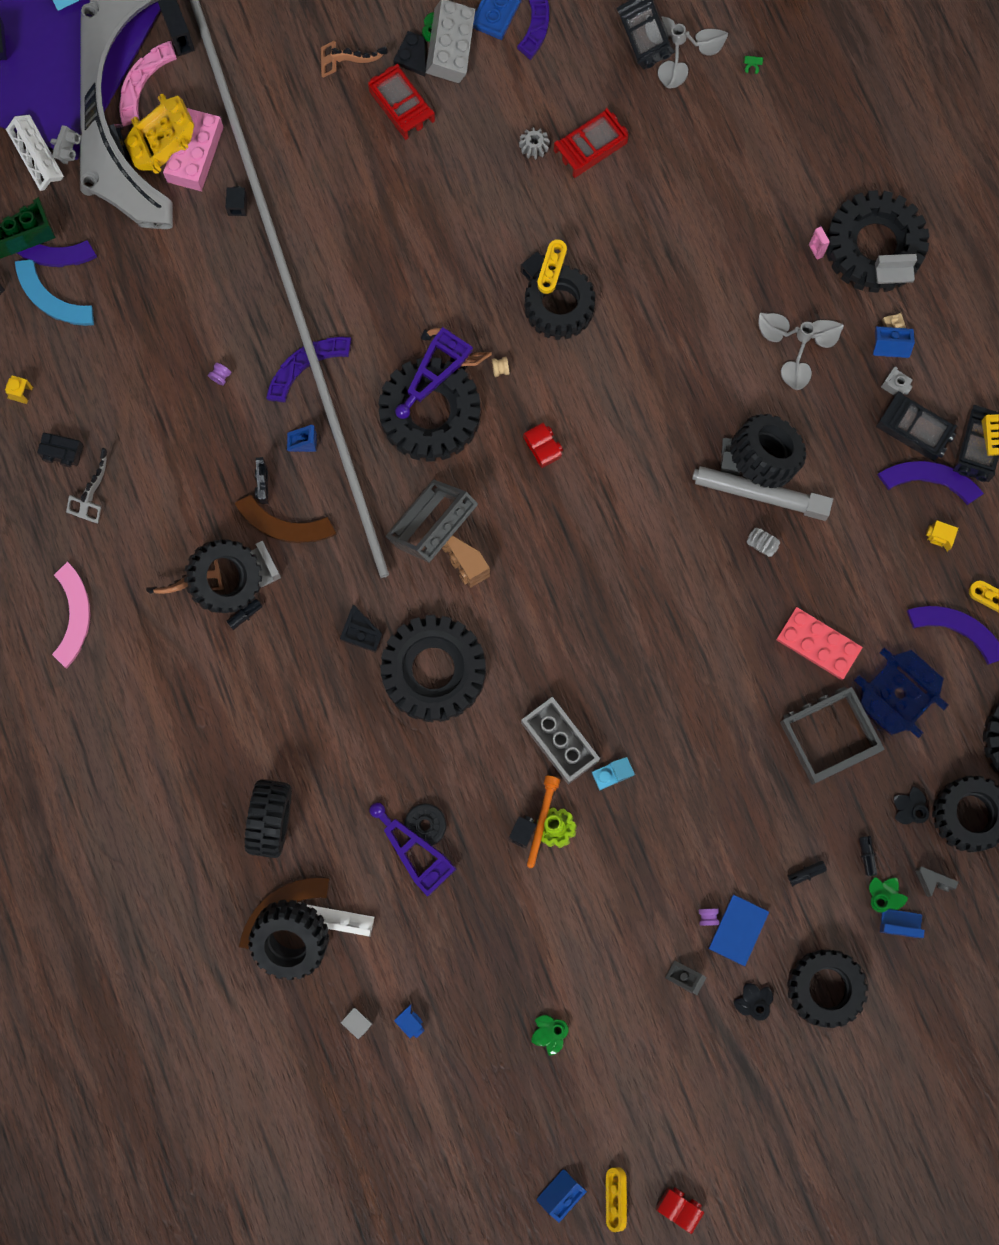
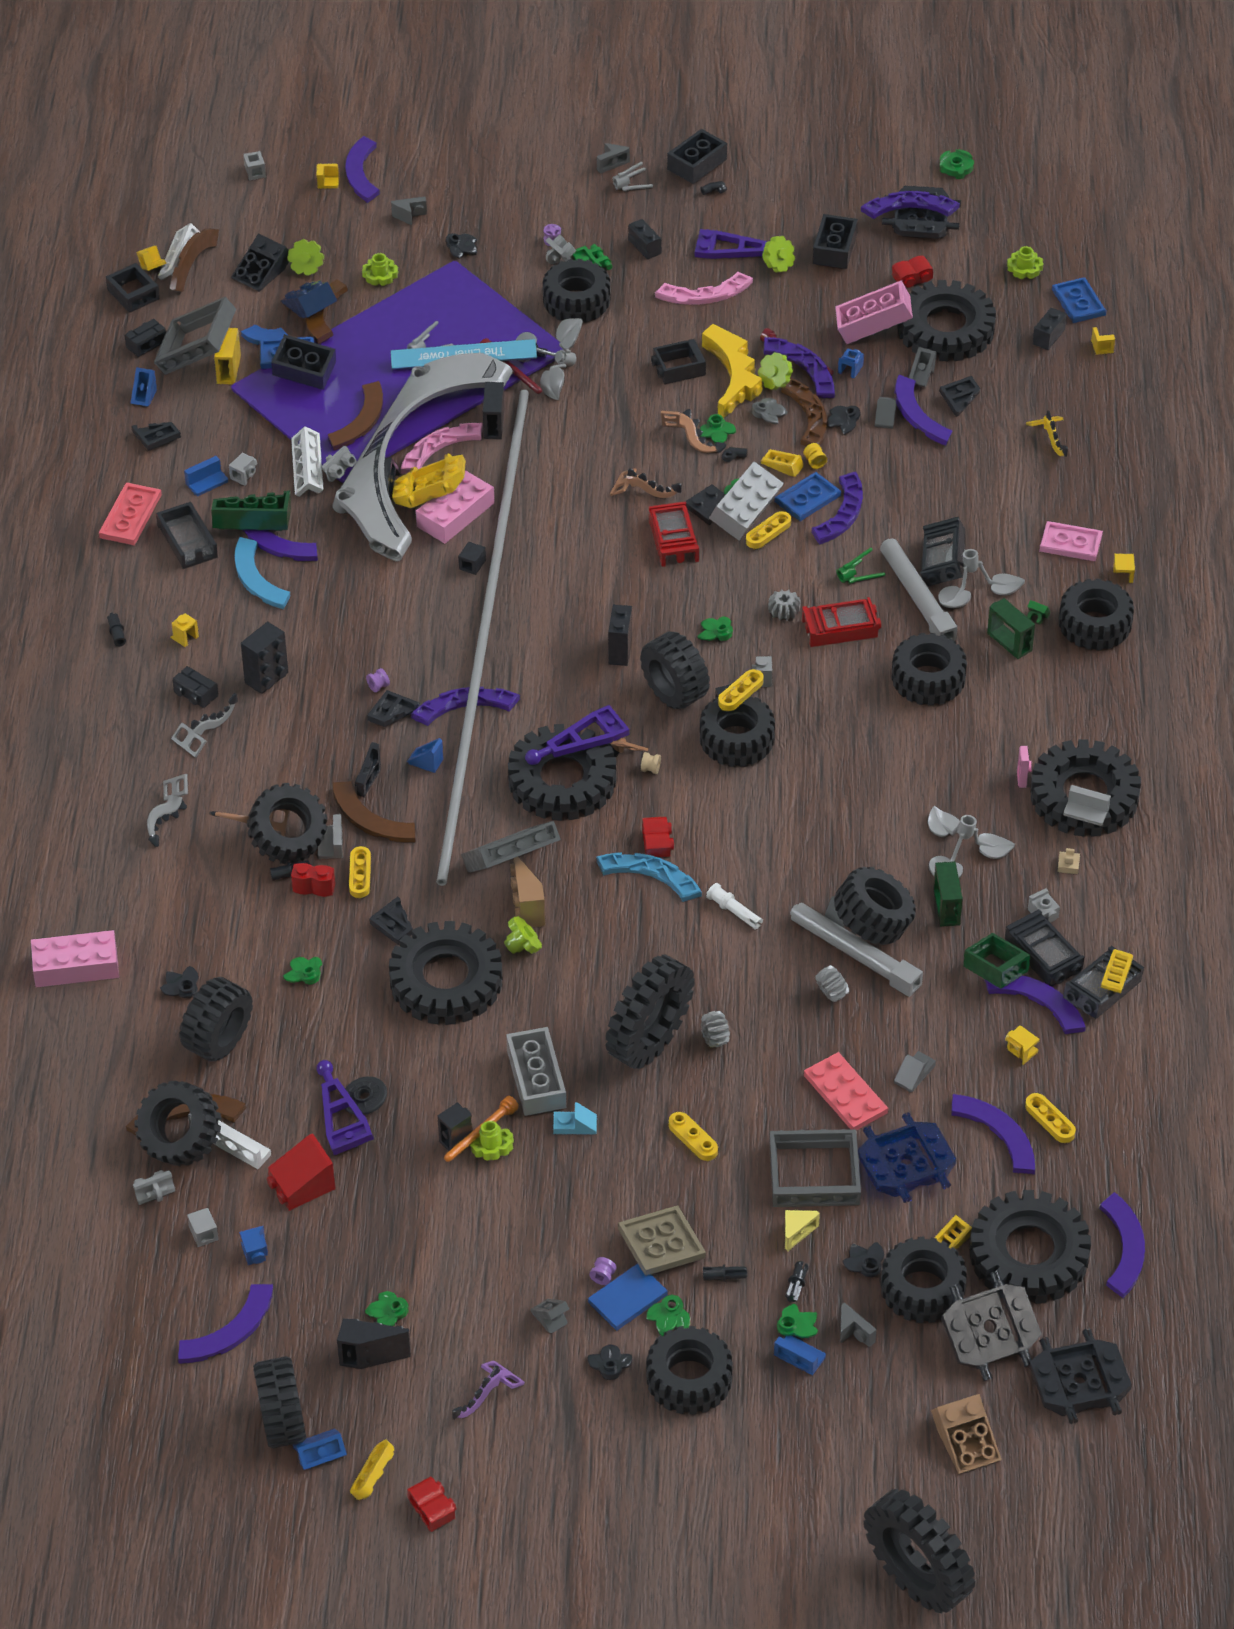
camera: 25 degrees right, 30 degrees down
bright pink tile [52,562,90,669] -> none
blue panel [873,326,915,358] -> none
none -> bright pink brick [31,930,119,987]
none -> light grey hips [133,1170,176,1205]
none -> light grey piece [147,774,188,847]
none -> black plate [160,966,199,998]
none -> dark purple tile [178,1284,273,1364]
none -> black brick [241,621,289,694]
none -> black tyre [253,1356,307,1448]
none -> red slope [267,1133,335,1211]
none -> green plate [283,956,322,985]
none -> red brick [291,863,335,897]
none -> reddish brown tile [327,381,383,450]
none -> black slope [337,1318,411,1369]
none -> yellow plate [349,846,371,898]
none -> black wing [367,690,420,727]
none -> medium lavender piece [452,1361,525,1420]
none -> lime plant [504,916,542,954]
none -> dark azure tile [596,853,702,902]
none -> black tyre [605,954,695,1069]
none -> black brick [608,604,632,666]
none -> dark tan plate [618,1205,706,1276]
none -> black tyre [640,631,710,709]
none -> green plate [646,1295,690,1337]
none -> yellow plate [669,1112,718,1161]
none -> green plate [697,616,733,641]
none -> light grey gear [701,1011,730,1047]
none -> white pin [706,883,763,930]
none -> yellow plate [746,511,791,549]
none -> light grey brick [752,656,772,687]
none -> light yellow slope [785,1210,820,1251]
none -> green plant [836,548,885,584]
none -> light grey brick [880,539,957,641]
none -> black tyre [891,633,967,706]
none -> slope [894,1051,936,1093]
none -> dark green window [933,861,963,927]
none -> yellow slope [935,1215,972,1249]
none -> dark green window [964,933,1030,989]
none -> dark green window [987,598,1035,659]
none -> black tyre [1058,579,1134,651]

